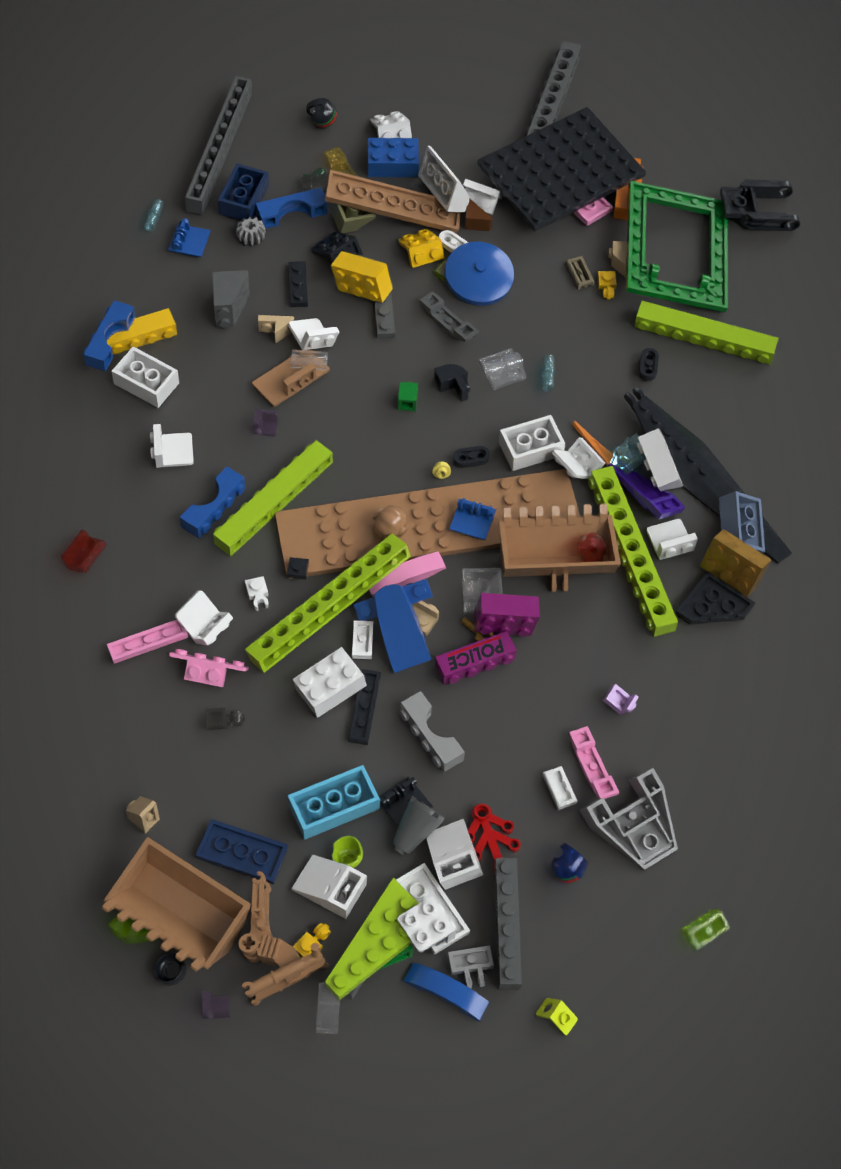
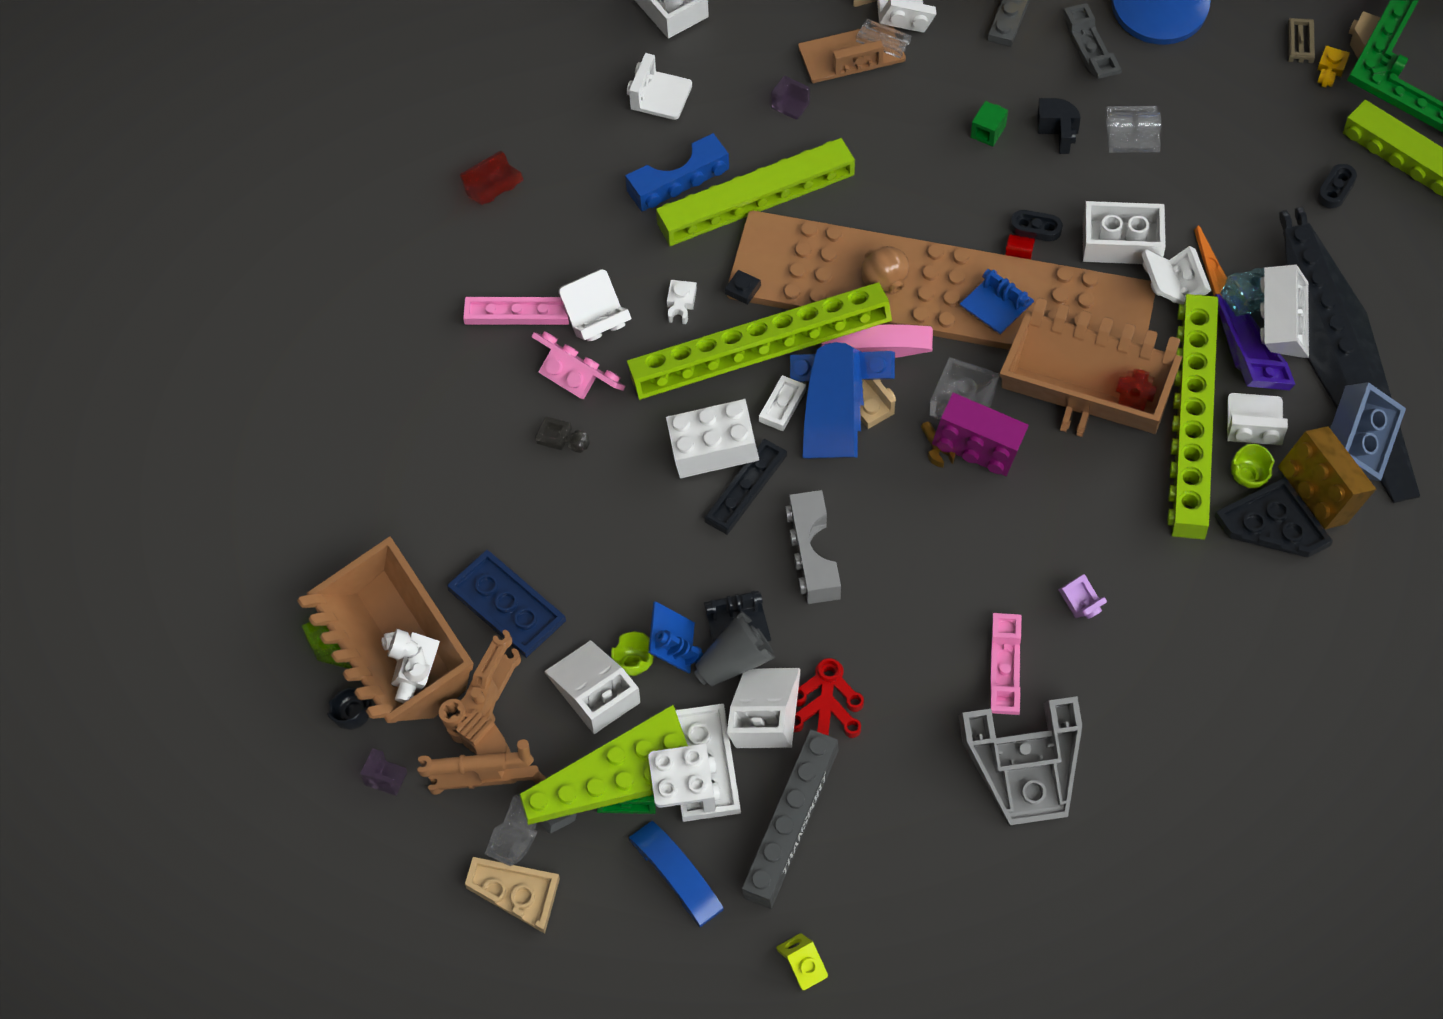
camera: 30 degrees right, 0 degrees up
tan slope [126,796,160,834] -> none
medium azure brick [288,765,380,840] -> none
yellow plate [293,923,331,957] -> none
light yellow plate [432,462,451,479] -> none
magenta brick [435,631,517,685] -> none
light grey hinge [448,945,494,989] -> none
clear light blue pin [541,355,556,391] -> none
white plate [543,766,577,810] -> none
clear blue helmet [551,843,588,884] -> none
clear neon green slope [682,909,730,950] -> none
none -> white torso [381,629,440,704]
none -> tan wing [465,857,560,934]
none -> blue hinge [648,601,703,674]
none -> red slope [1005,234,1035,260]
none -> lime hair [1231,444,1274,488]

